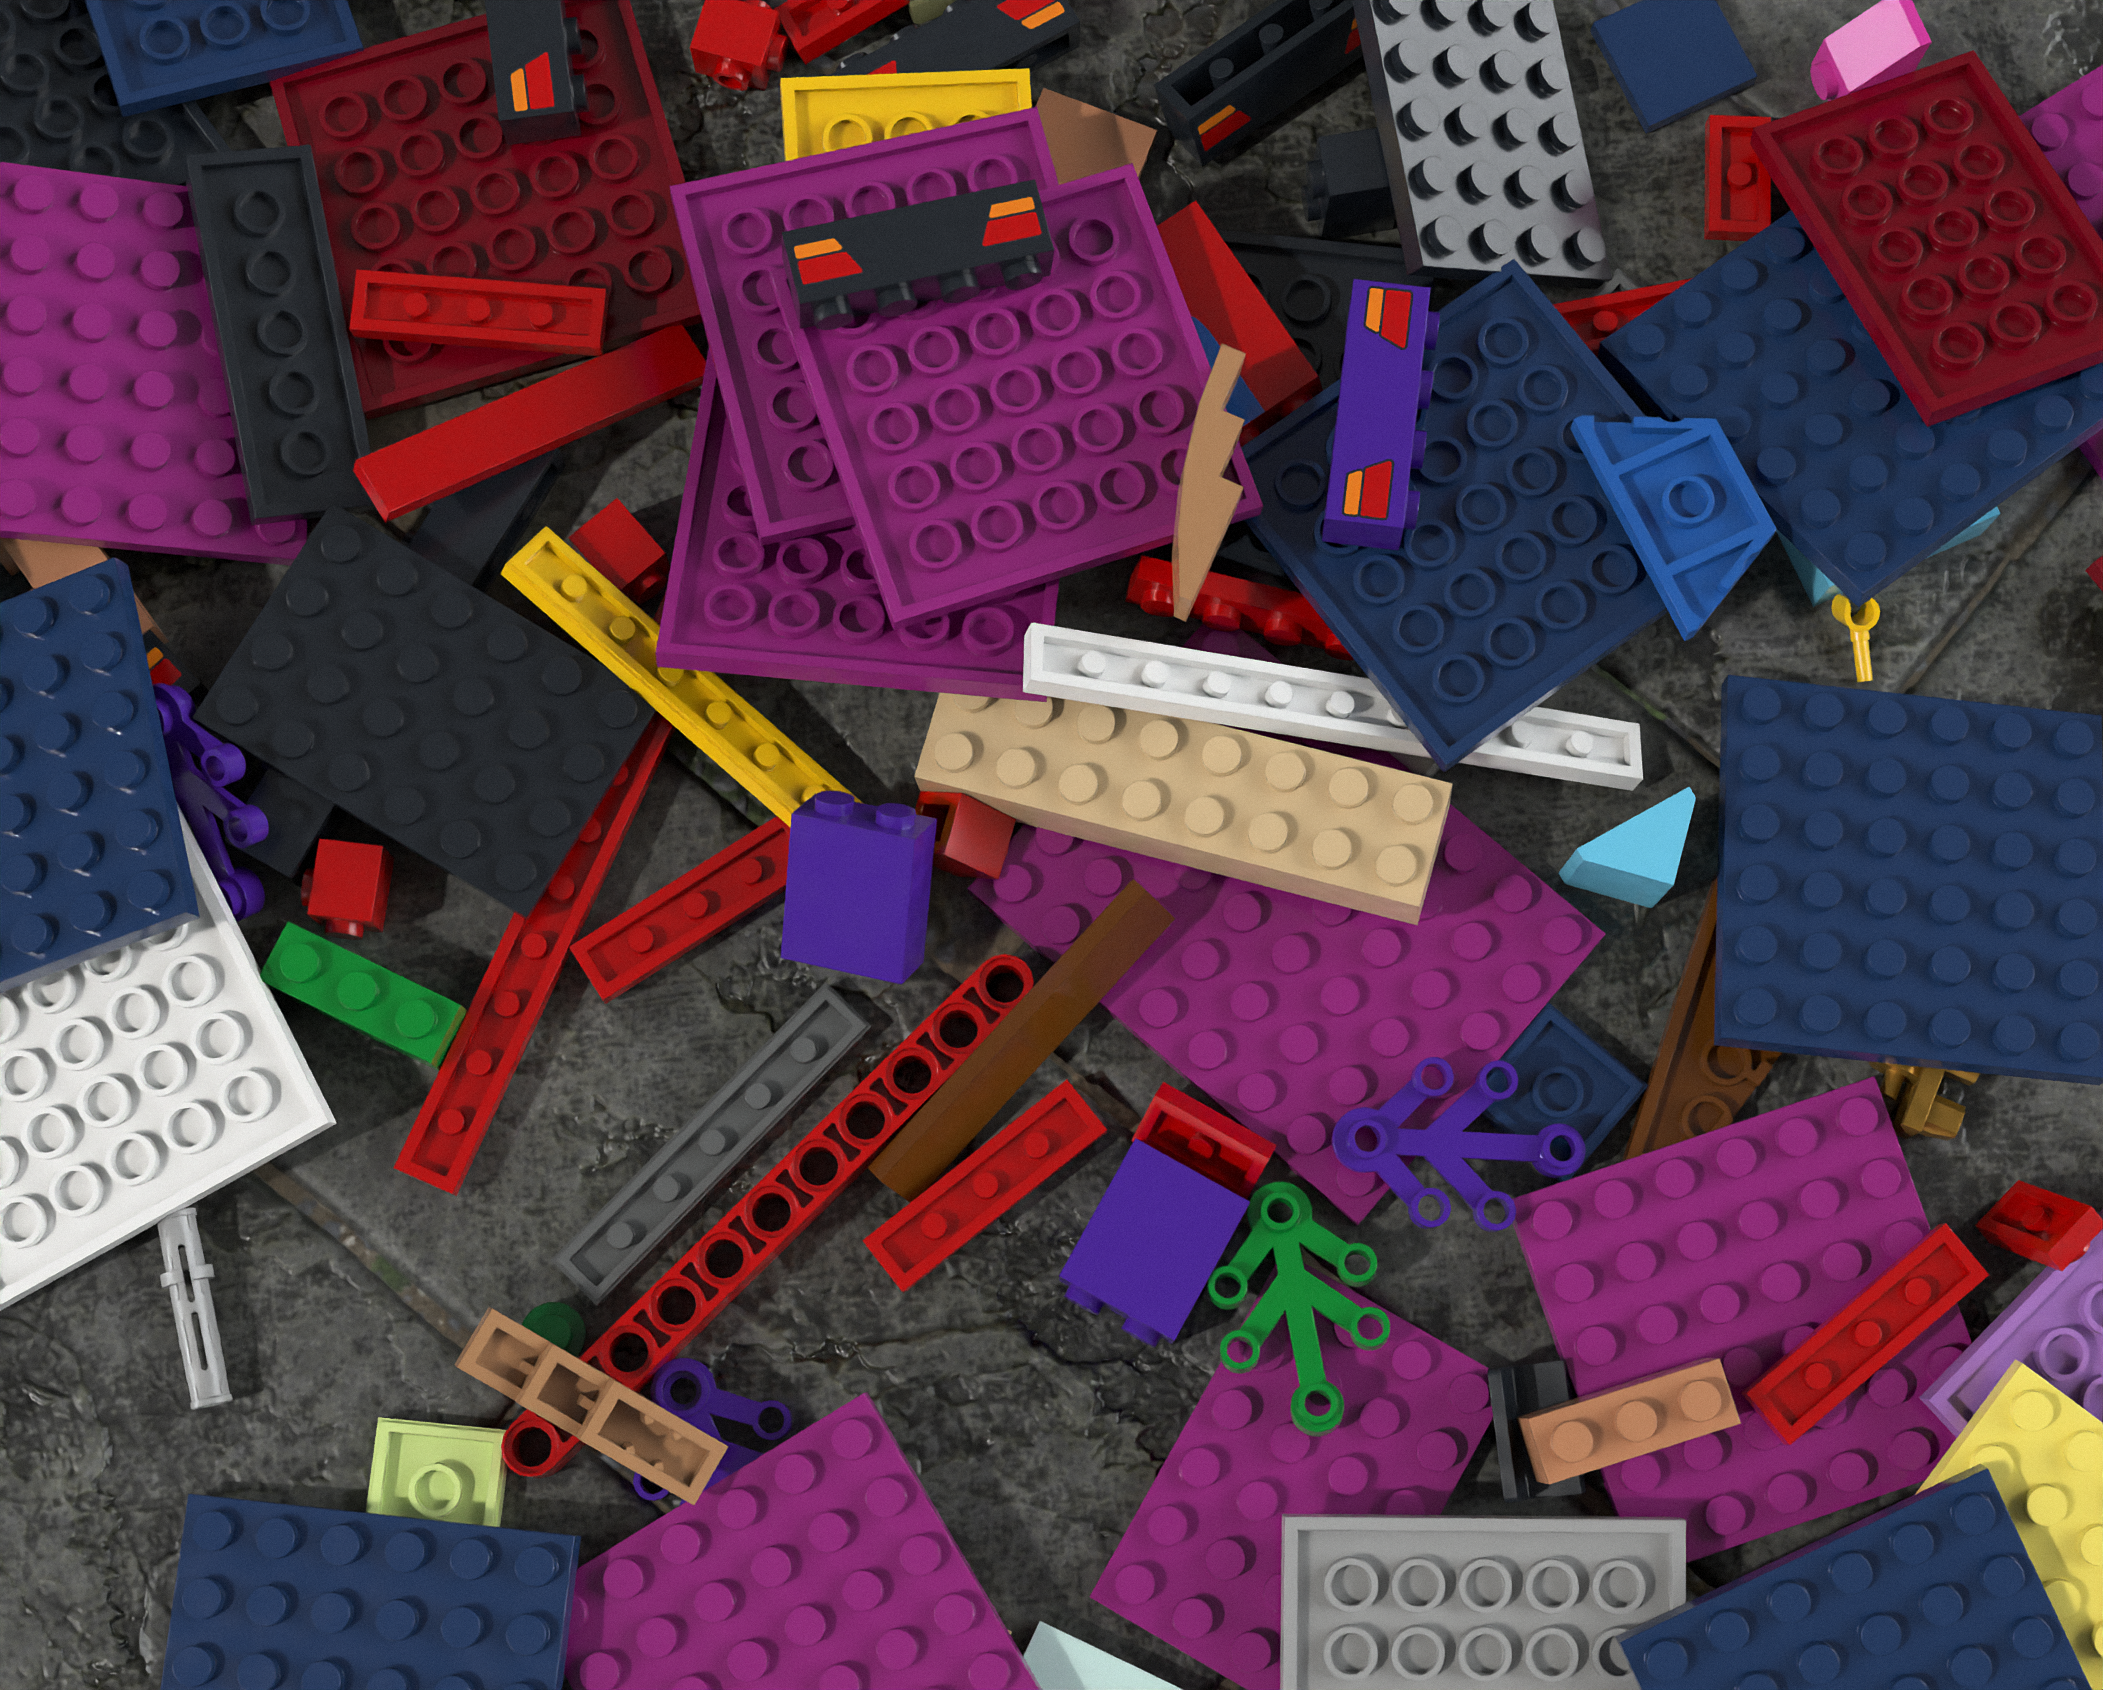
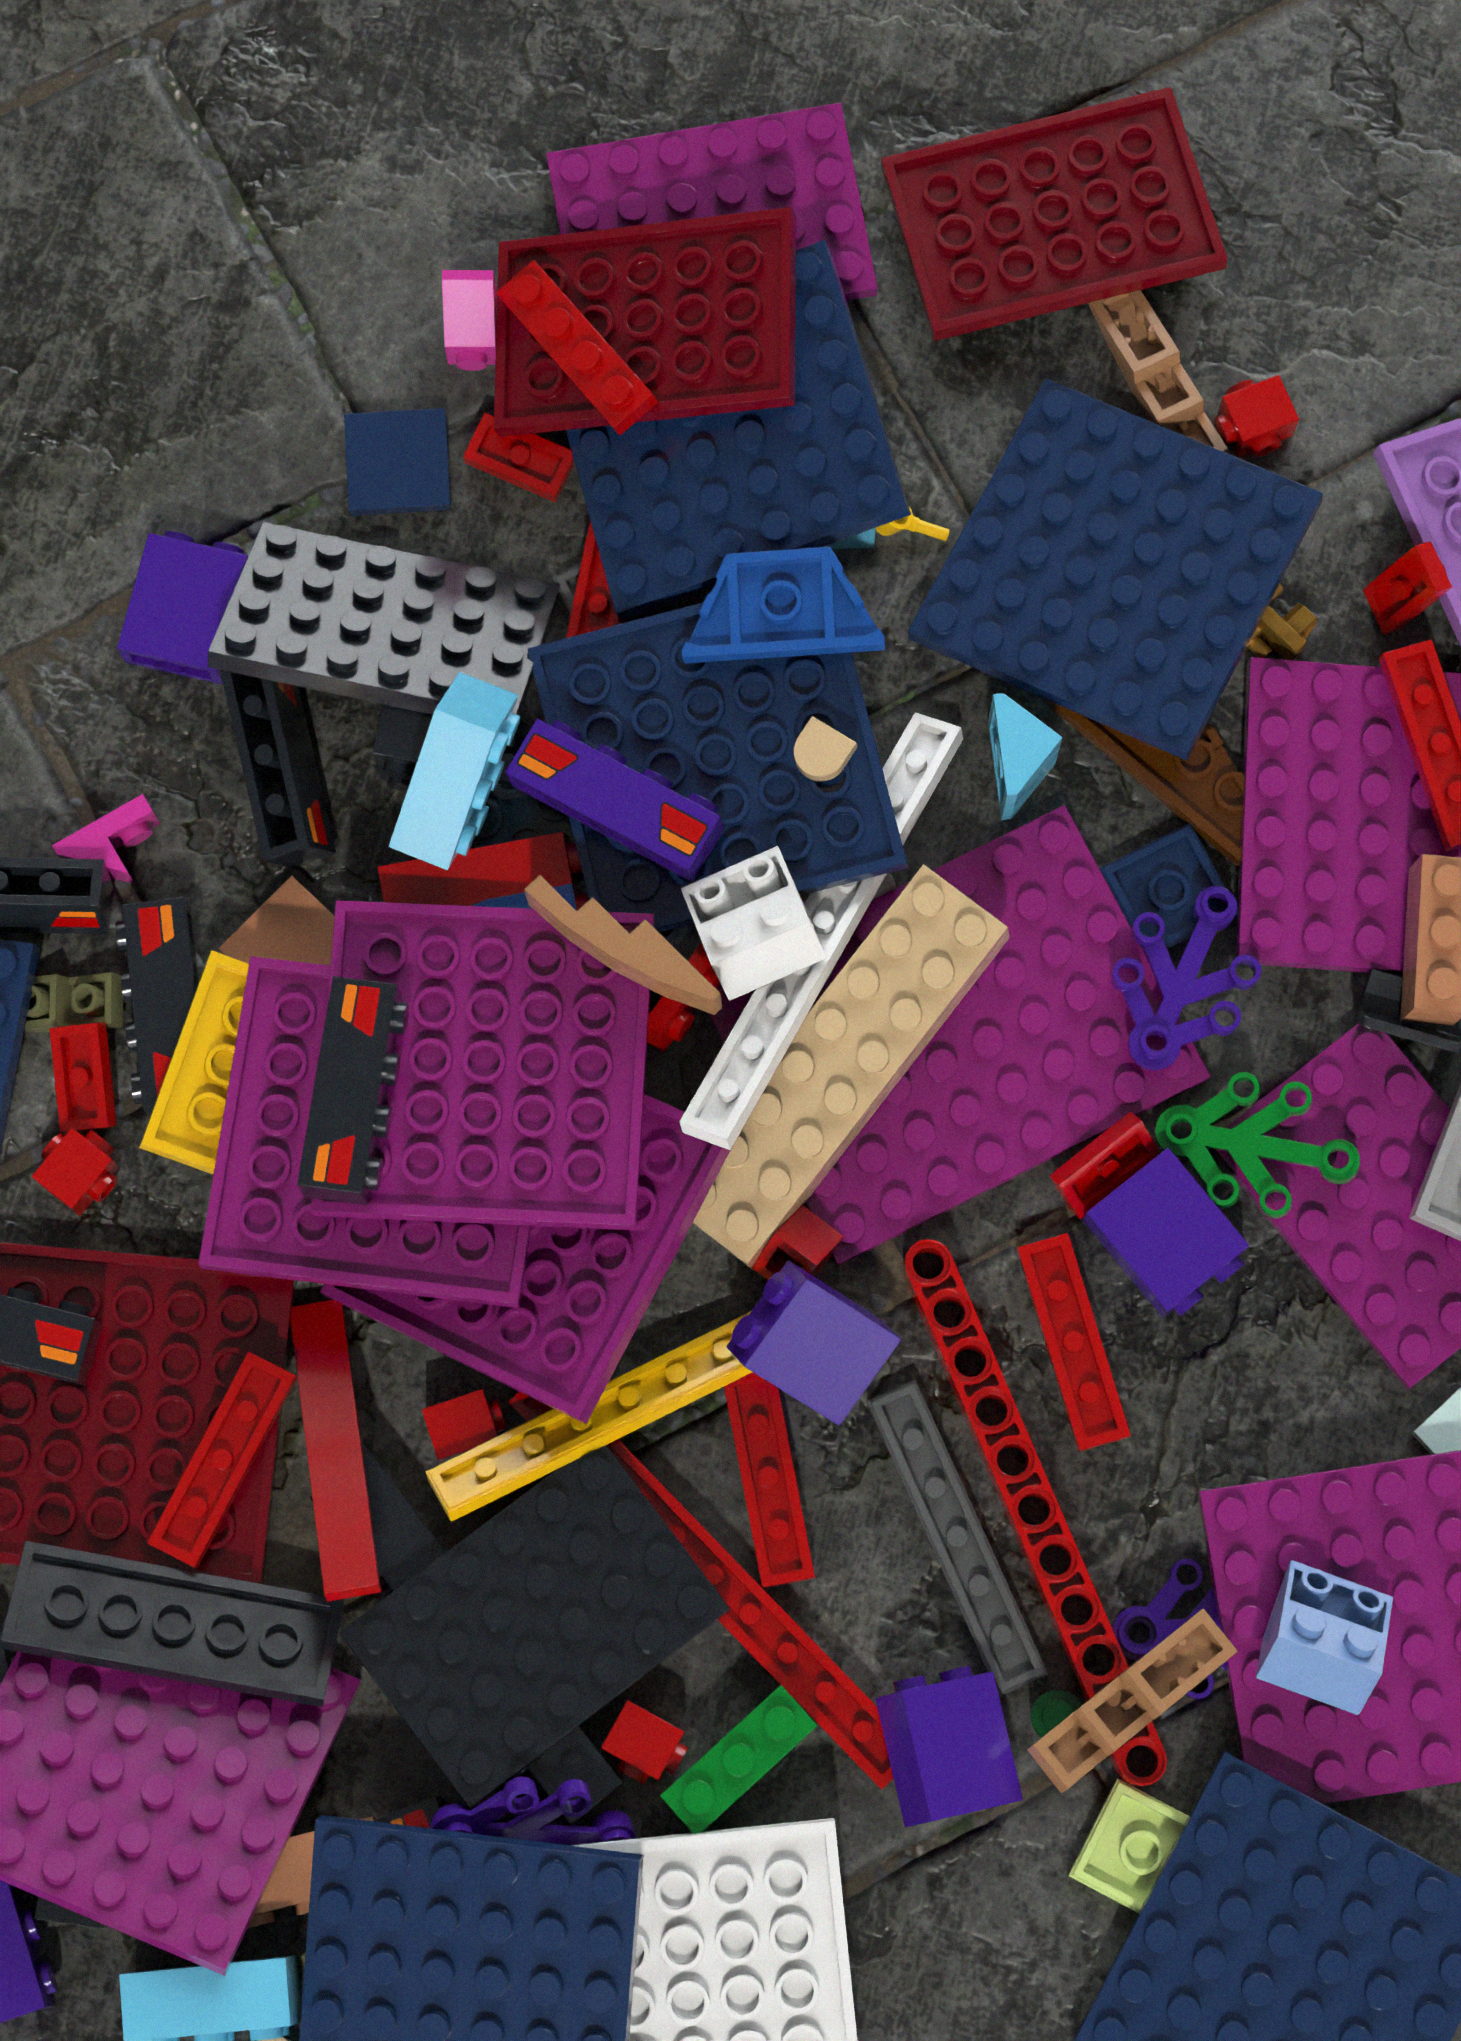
camera: 65 degrees left, 0 degrees up
light grey pin [157,1208,233,1410] -> none
reddish brown tile [868,879,1175,1202] -> none
none -> medium azure brick [388,672,521,870]
none -> red plate [496,260,658,436]
none -> white slope [681,846,827,1001]
none -> tan tile [794,716,857,781]
none -> dark purple brick [875,1666,1023,1827]
none -> medium blue slope [1256,1560,1393,1715]

